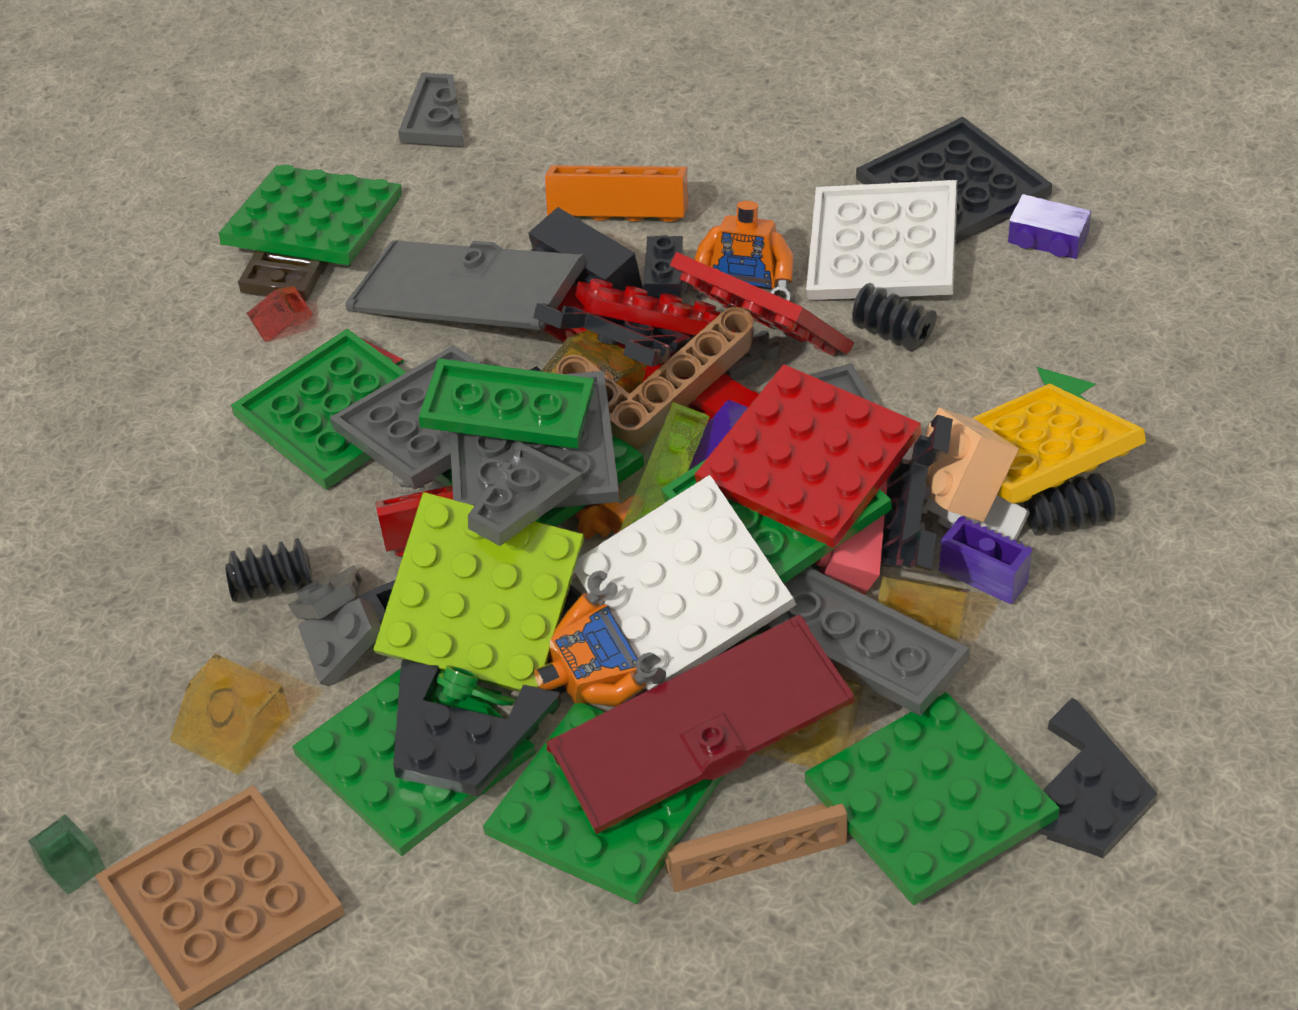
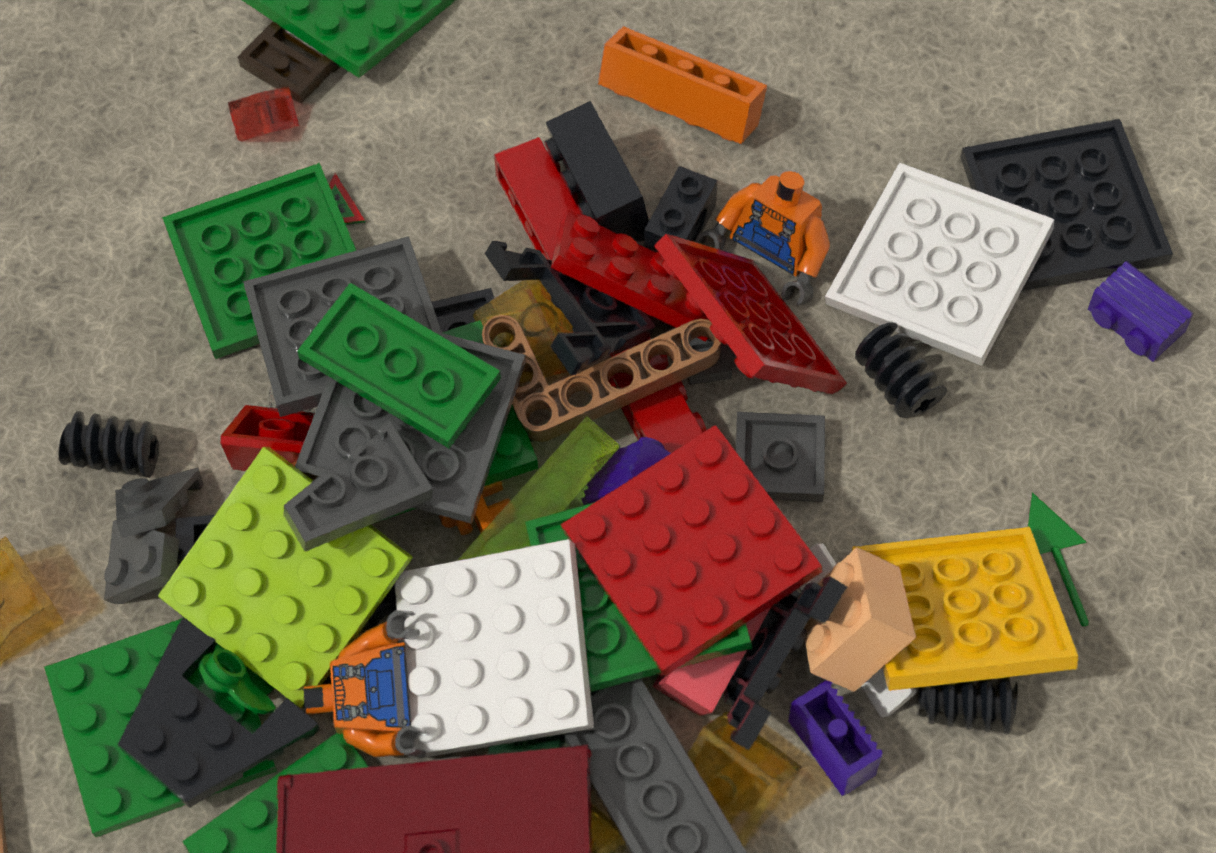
camera: 20 degrees right, 15 degrees up
dark grey door [345,240,586,330] -> none

